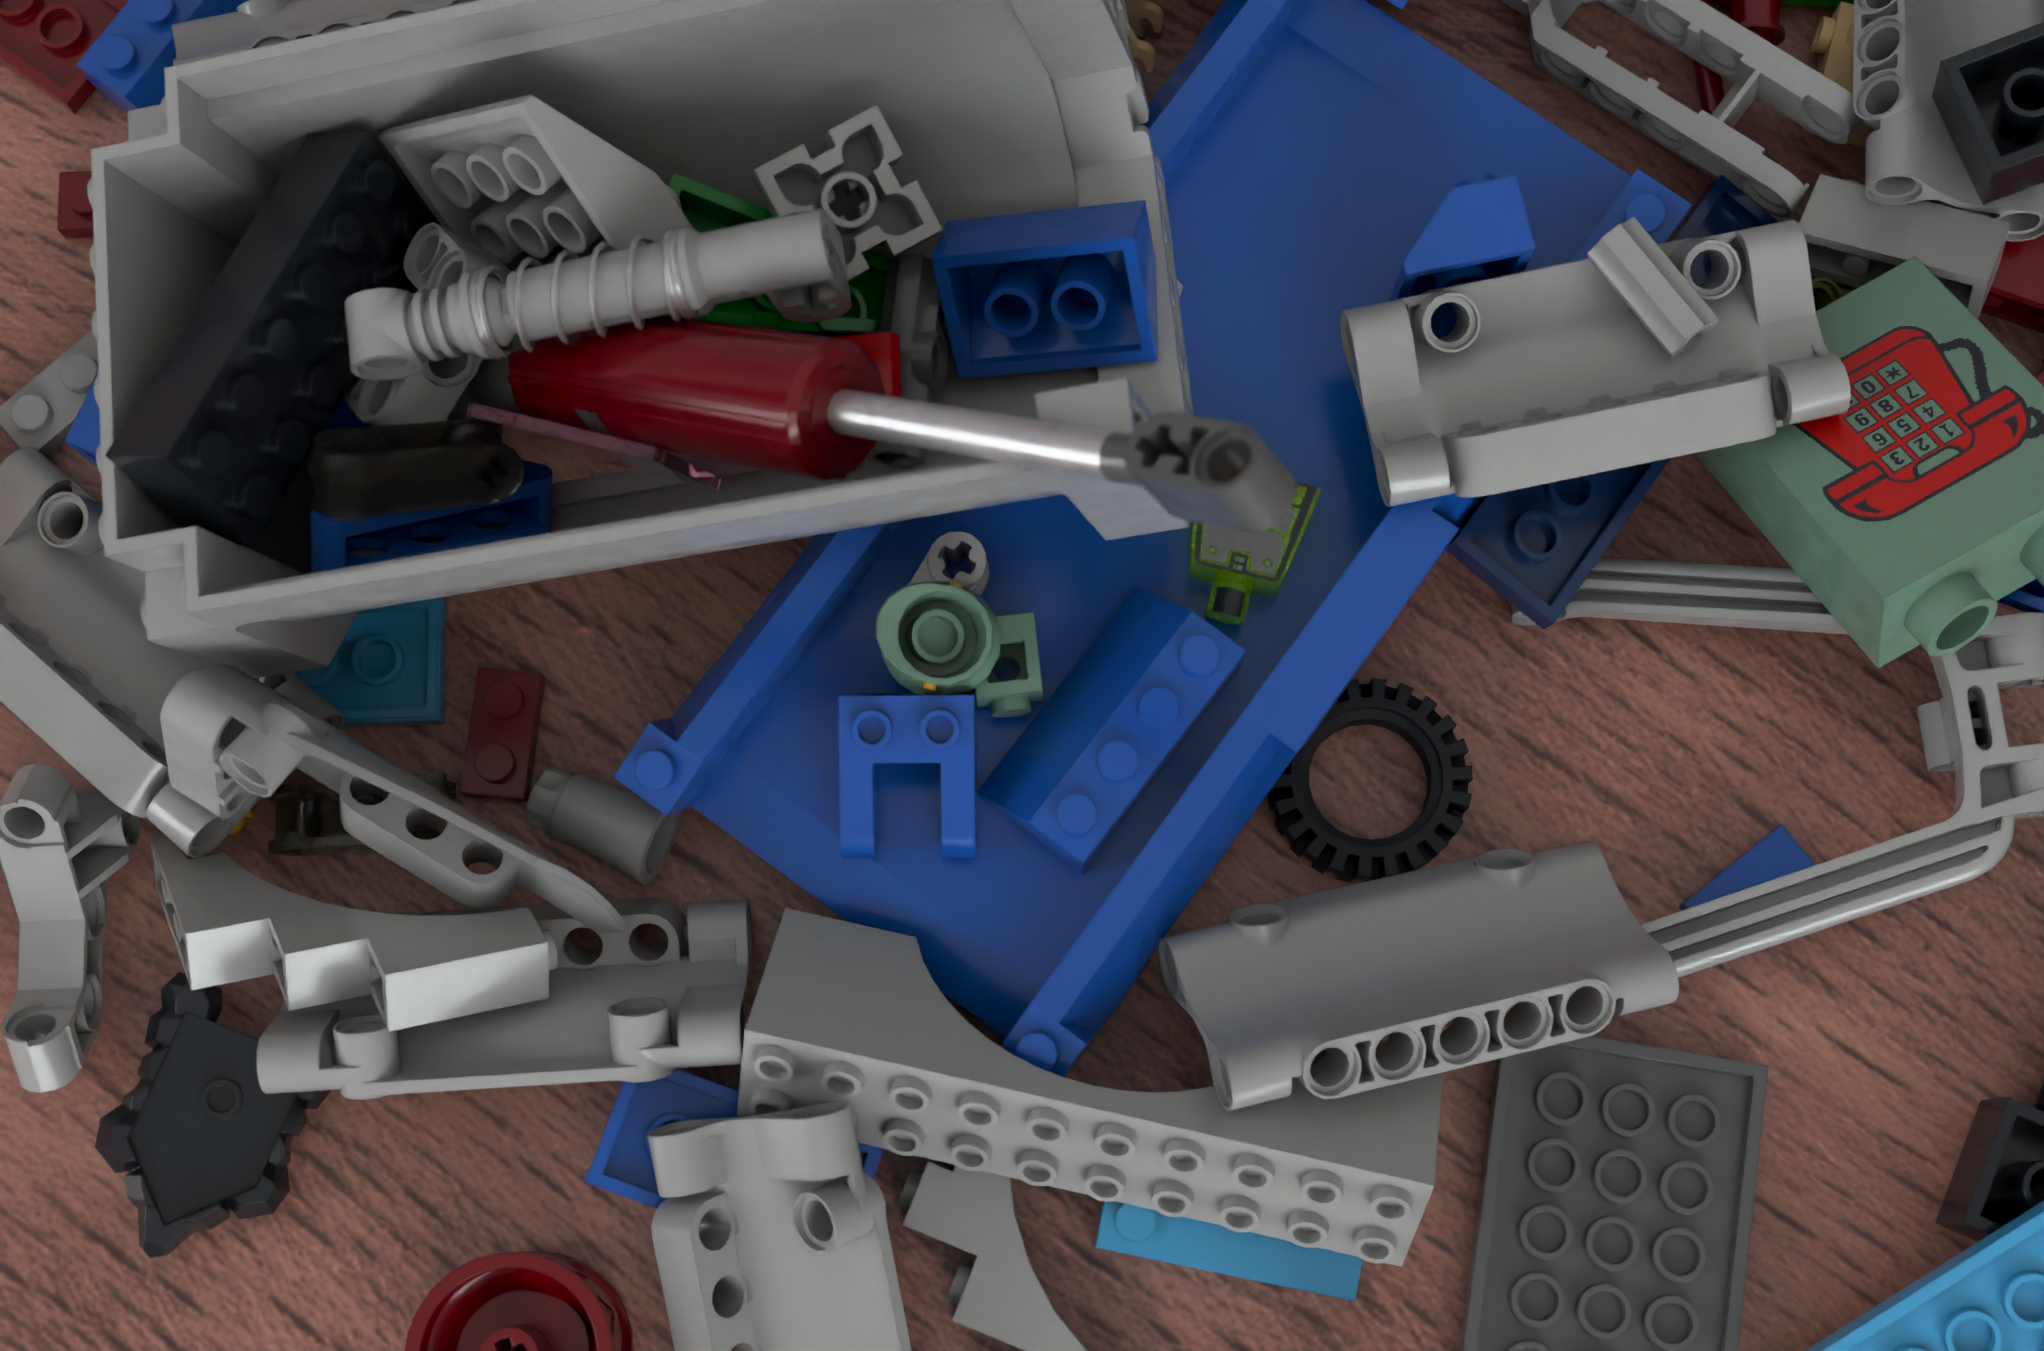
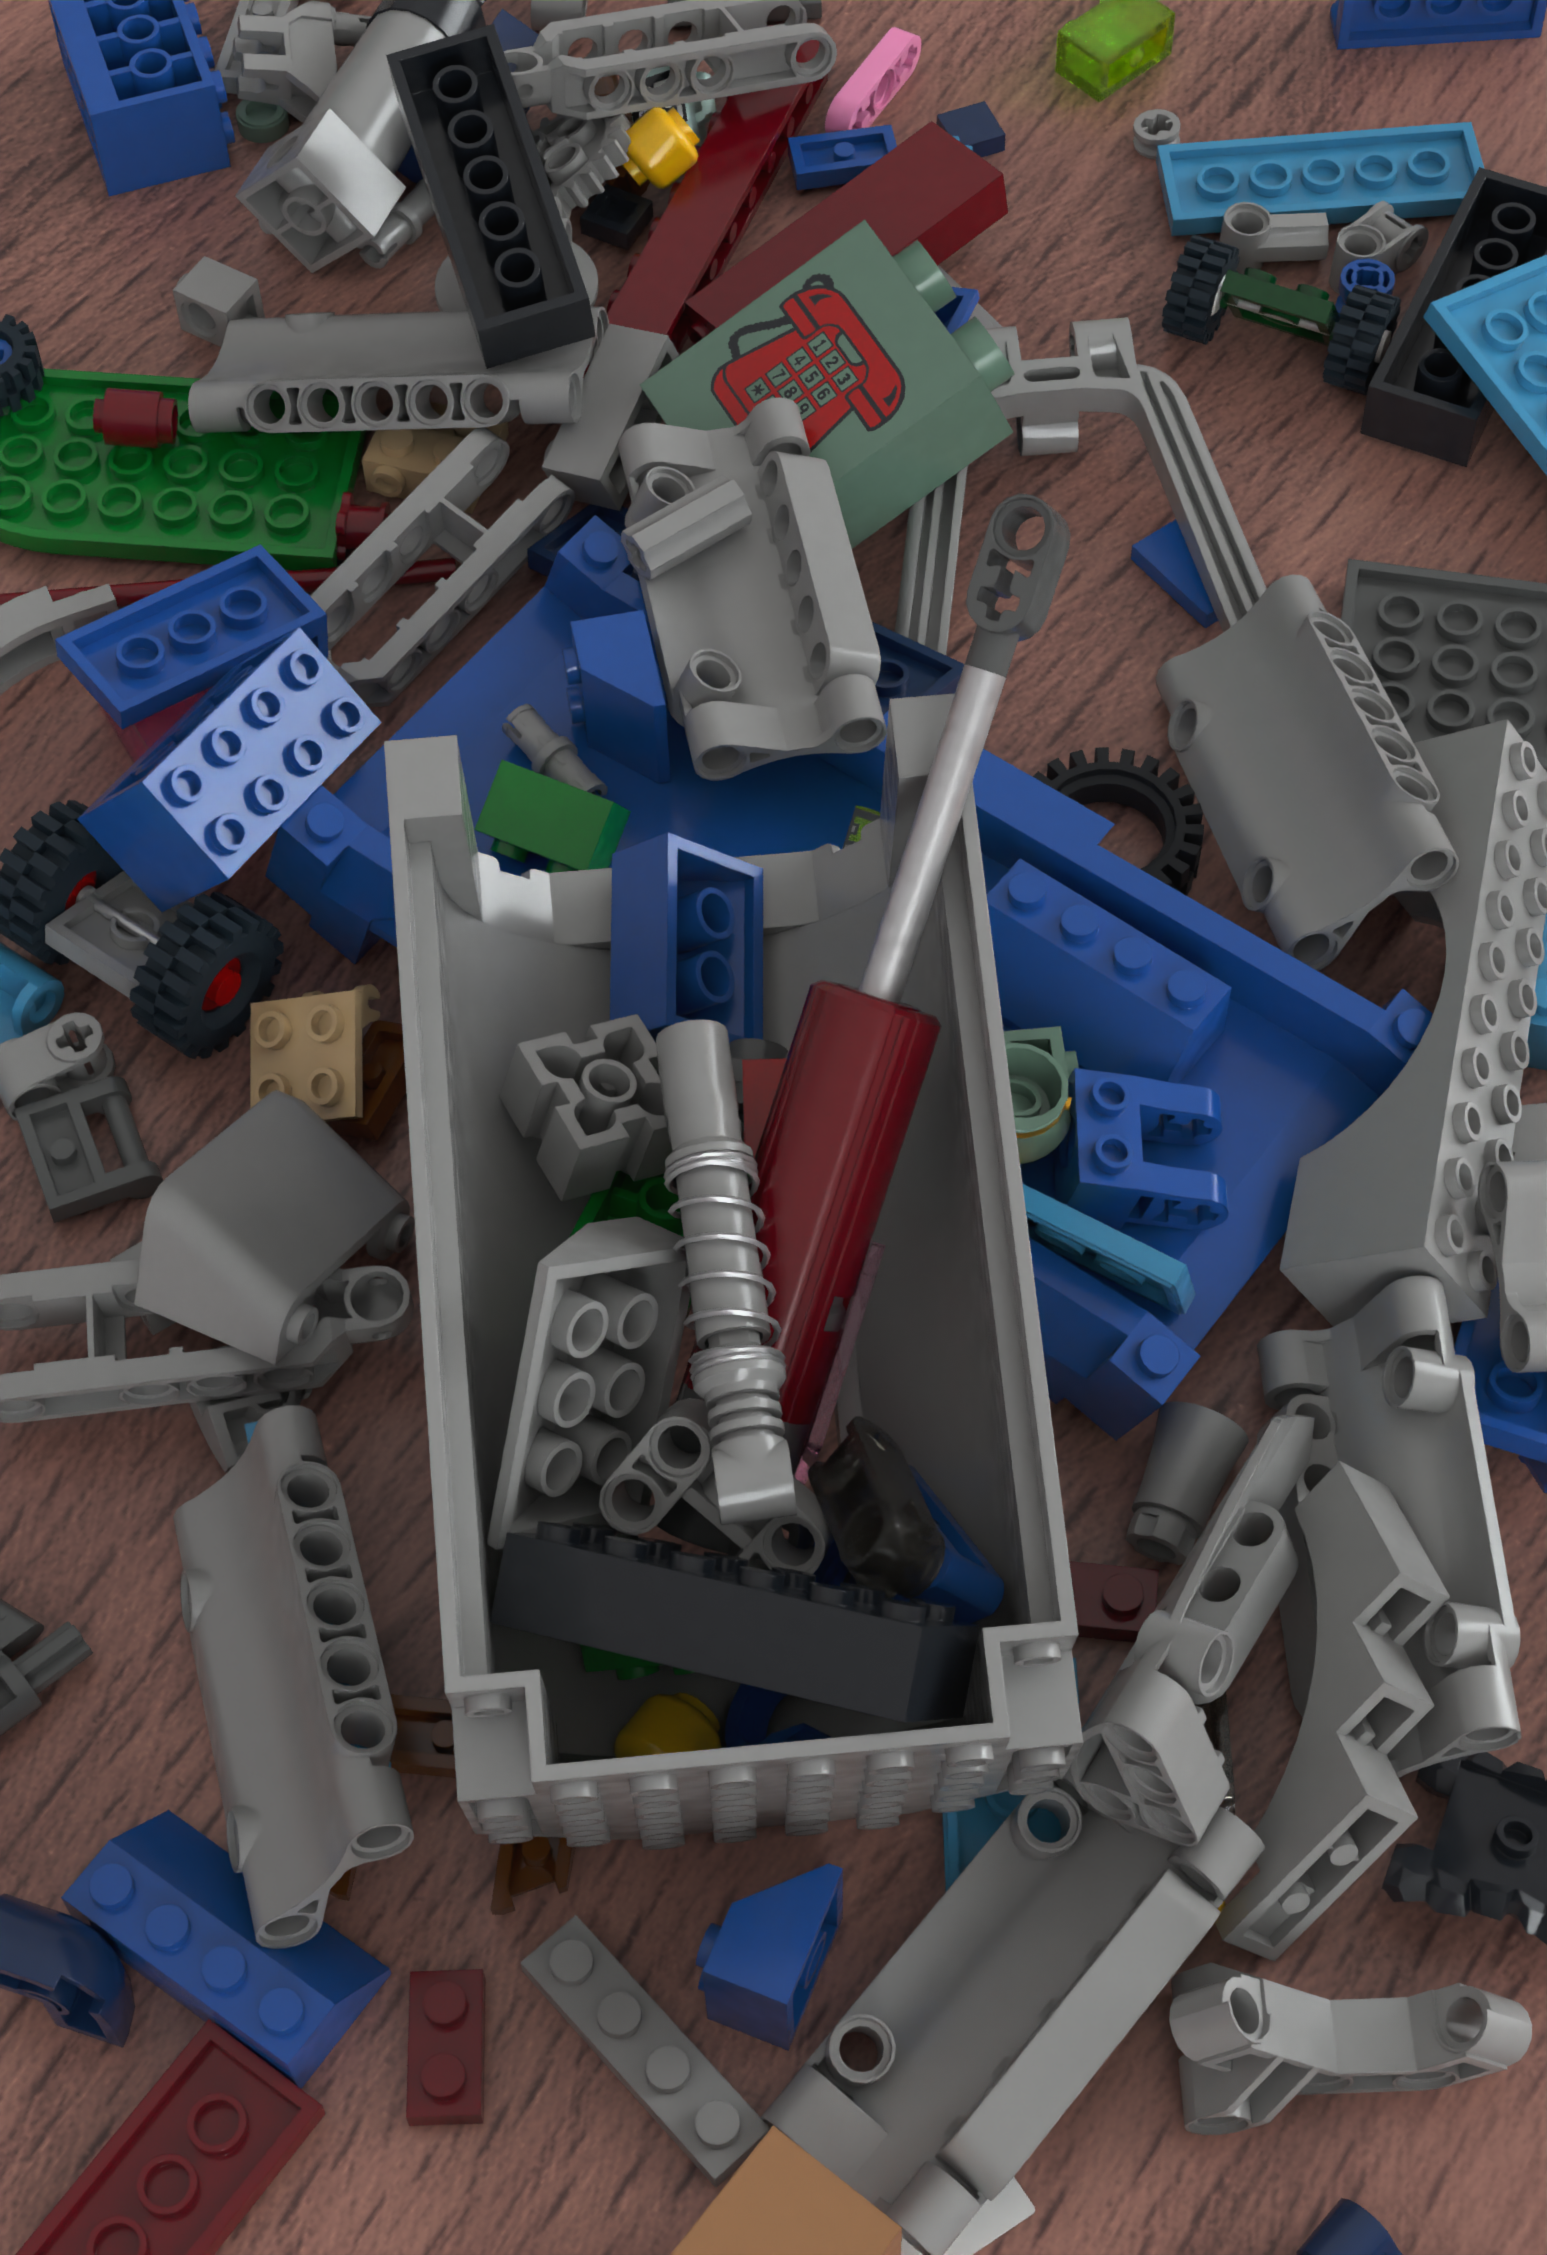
camera: 90 degrees left, 20 degrees down
none -> green brick [474,760,631,873]
none -> light grey pin [502,704,608,797]
none -> dark azure tile [1022,1183,1196,1315]

